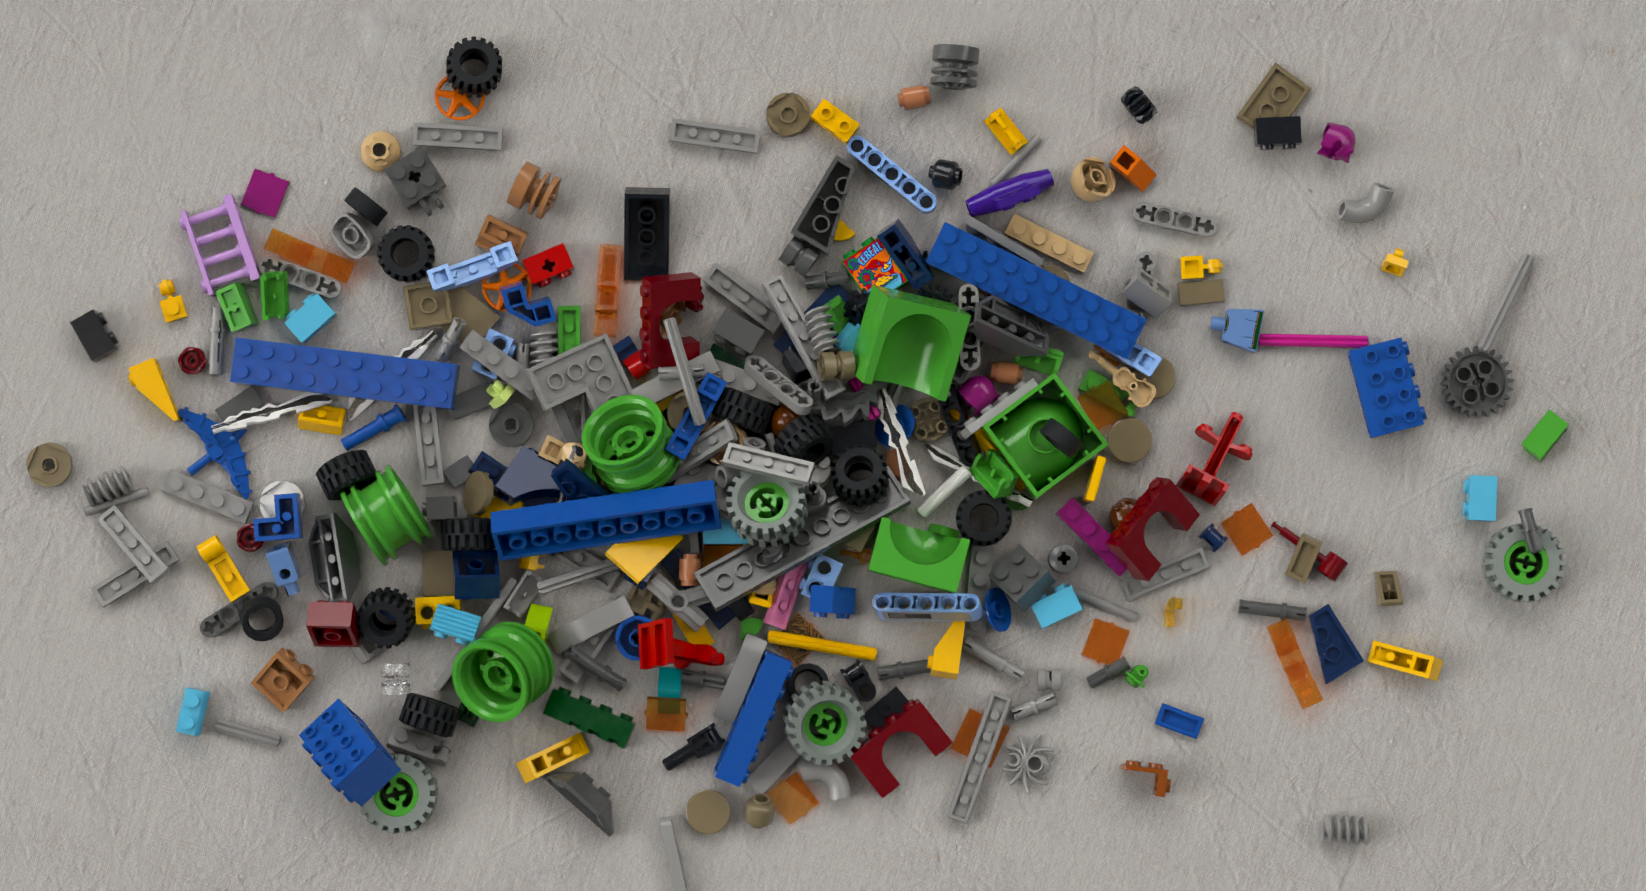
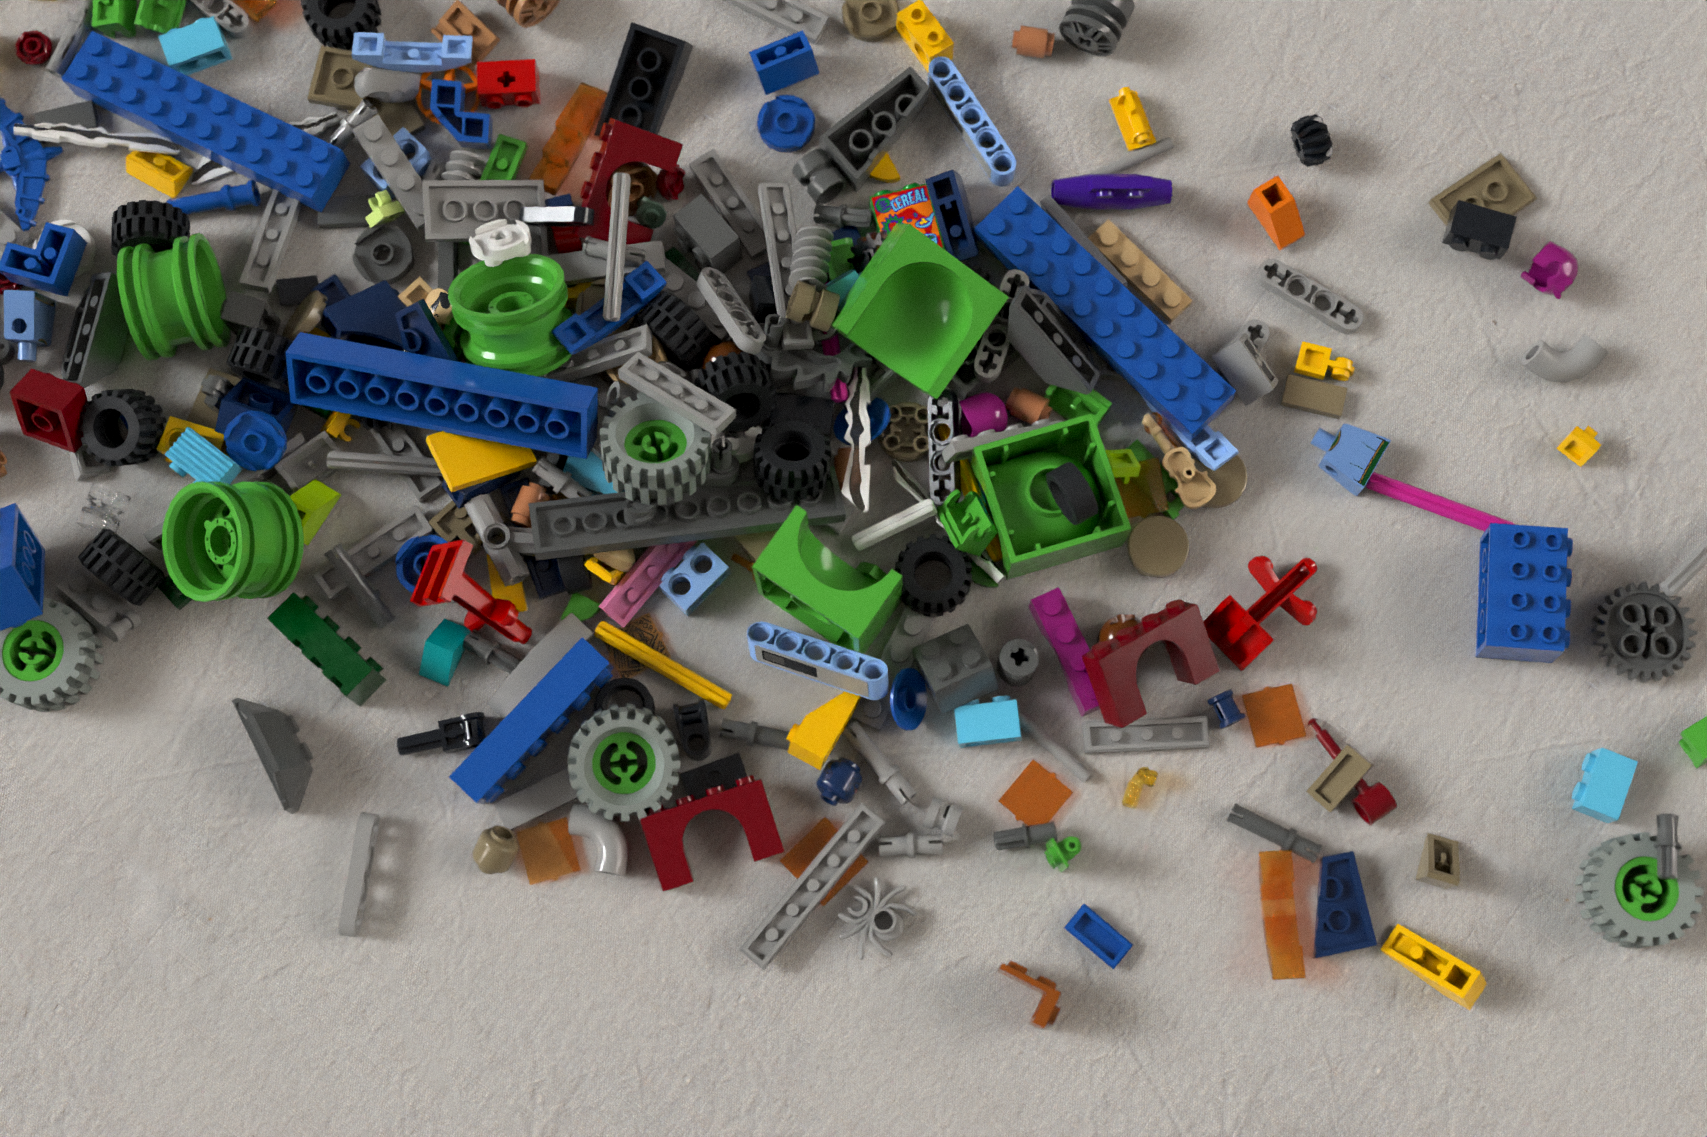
camera: 25 degrees right, 10 degrees down
yellow slope [516,732,590,784] -> none
light grey slope [548,595,635,654] -> none
clear orange piece [644,696,688,732] -> none
dark tan tile [686,789,731,834] -> none
blue brick [809,585,856,619] -> none
black head [928,159,963,190] -> none
tan cylinder [1070,157,1116,202] -> none
yellow tile [1082,456,1106,503] -> none
none -> dark grey plate [201,374,234,413]
none -> blue tile [224,410,287,471]
none -> light grey piece [354,67,421,103]
none -> white plate [469,219,532,267]
none -> beam [519,206,595,227]
none -> light grey pin [532,456,593,498]
none -> sand green plate [636,195,667,229]
none -> blue brick [749,30,820,95]
none -> blue tile [757,95,815,153]
none -> dark blue head [816,757,862,806]
none -> lime tile [1105,449,1141,484]

